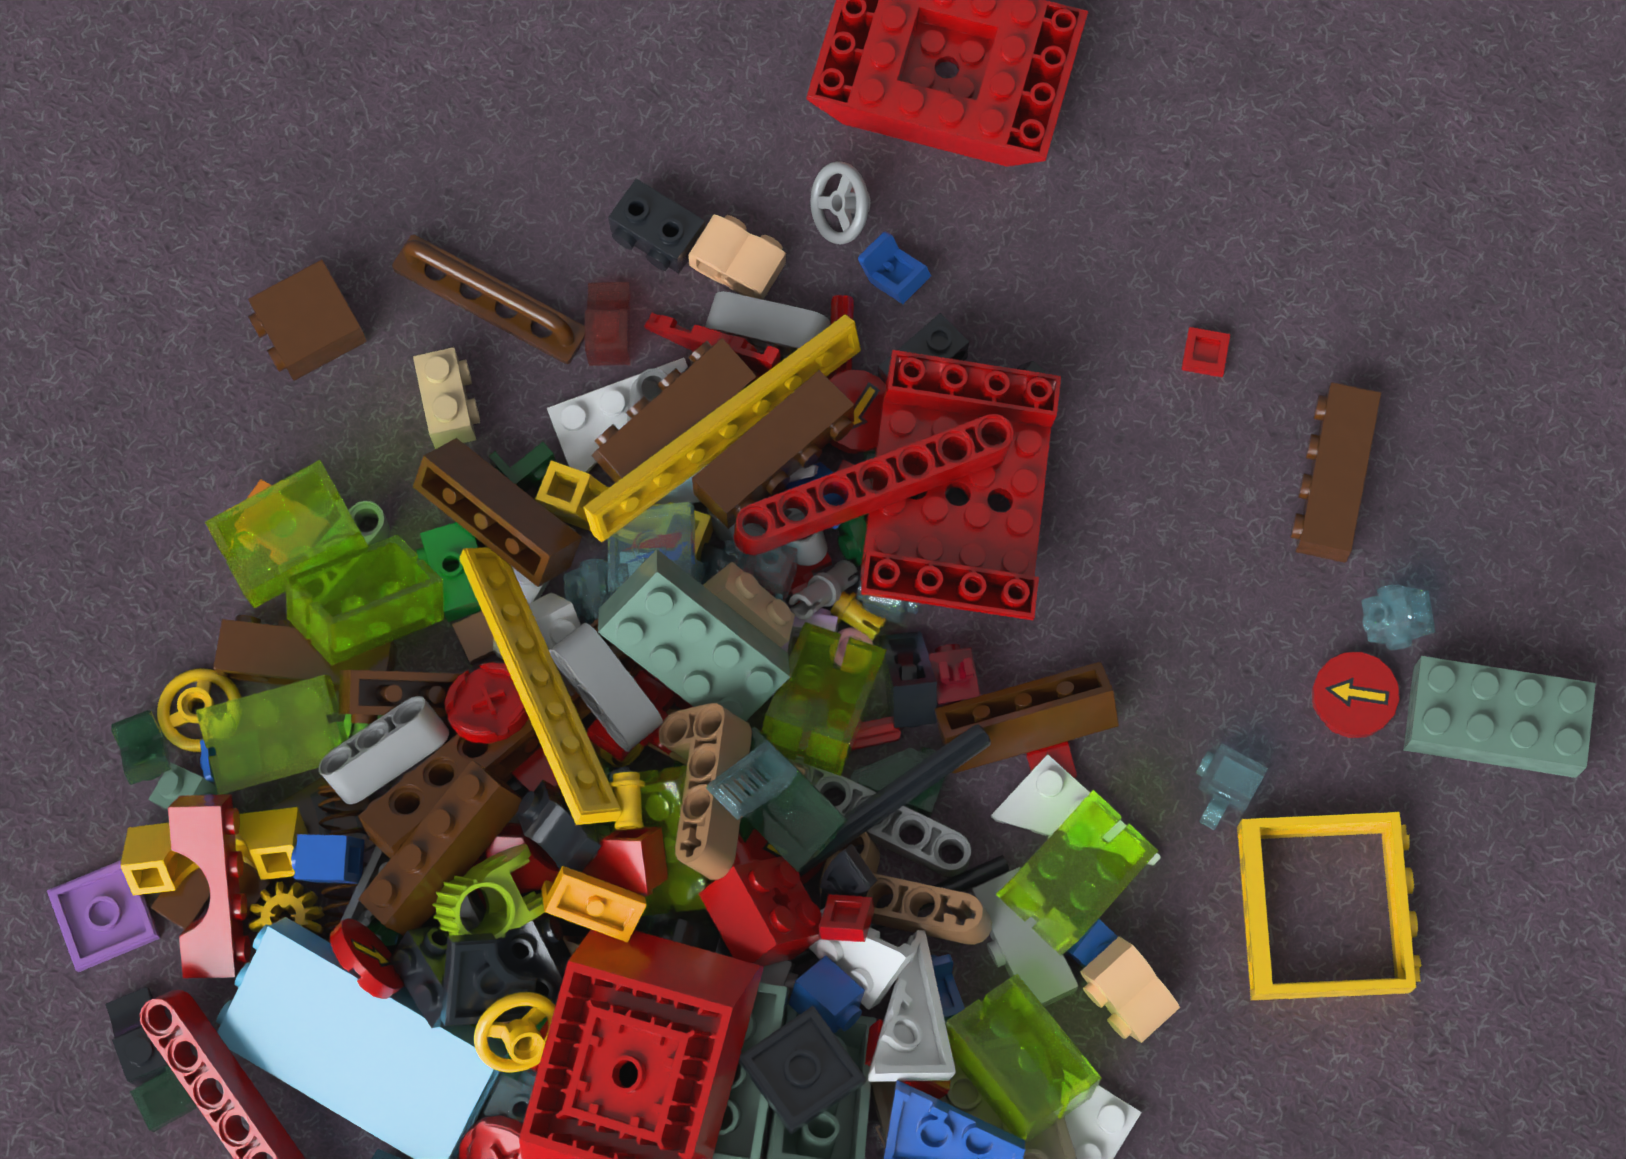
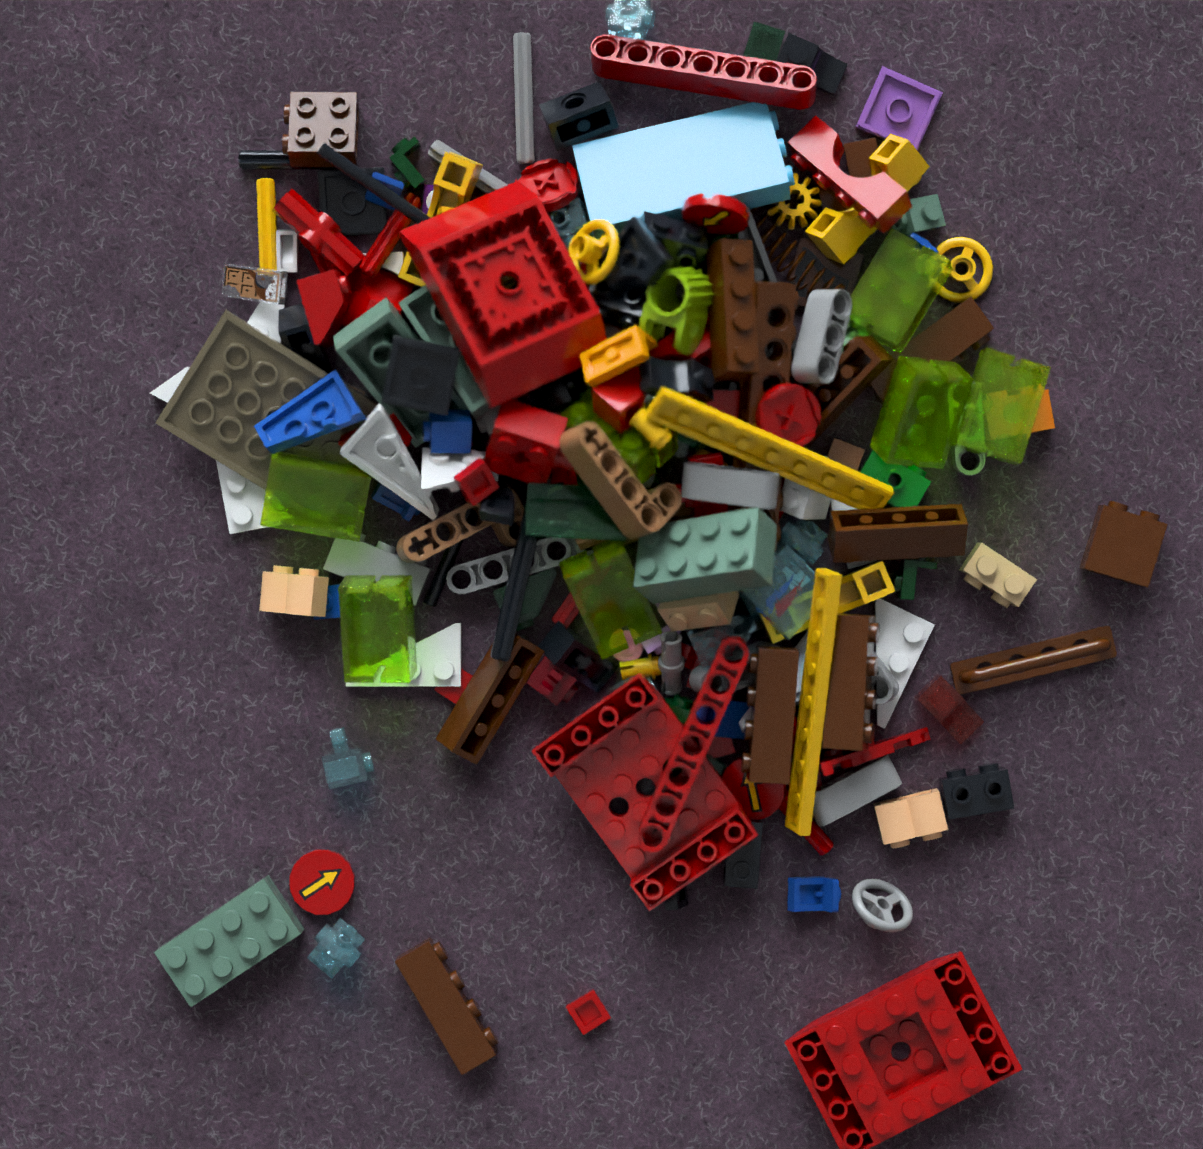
camera: 130 degrees right, 15 degrees up
clear green bracket [111,710,171,785] -> none
blue brick [291,834,365,884] -> none
clear light blue slope [706,740,798,820] -> none
yellow window [1237,812,1422,1000] -> none

